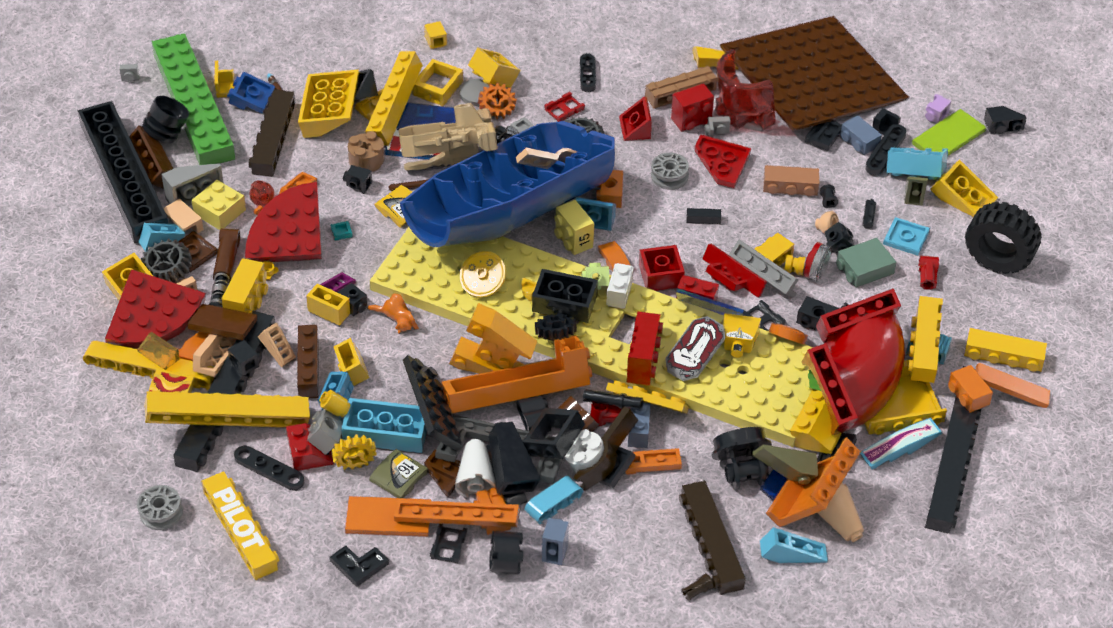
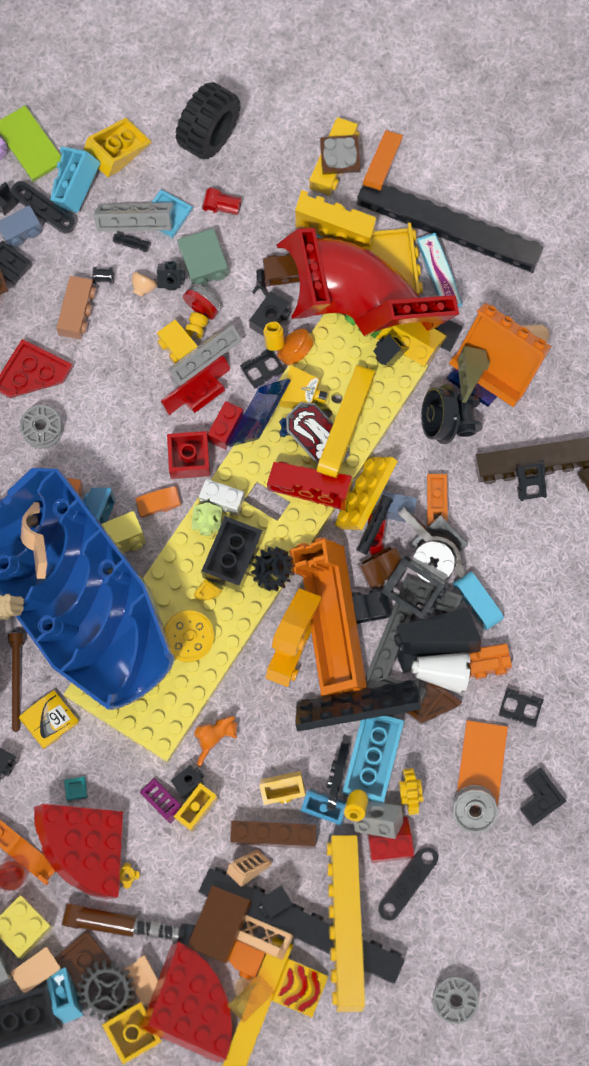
camera: 80 degrees left, 25 degrees up
yellow brick [201,471,280,580] -> none
yellow brick [222,258,268,313] -> none
olive slope [369,449,428,498] -> none
orange plate [394,499,520,527] -> none
black brick [489,531,523,574] -> none
sand blue brick [542,518,569,566] -> none
black piece [686,208,721,224] -> none
medium azure slope [760,527,828,563] -> none
olive slope [904,176,928,206] -> none
orange brick [948,365,993,413] -> none
black slope [984,106,1027,134] -> none
none -> light grey fence [94,203,174,231]
none -> yellow brick [263,322,285,351]
none -> yellow beam [317,365,376,478]
none -> light grey piece [320,135,361,175]
none -> black plate [326,741,350,811]
none -> black brick [373,334,408,366]
none -> light grey wheel [452,785,498,833]
none -> black piece [516,460,547,501]

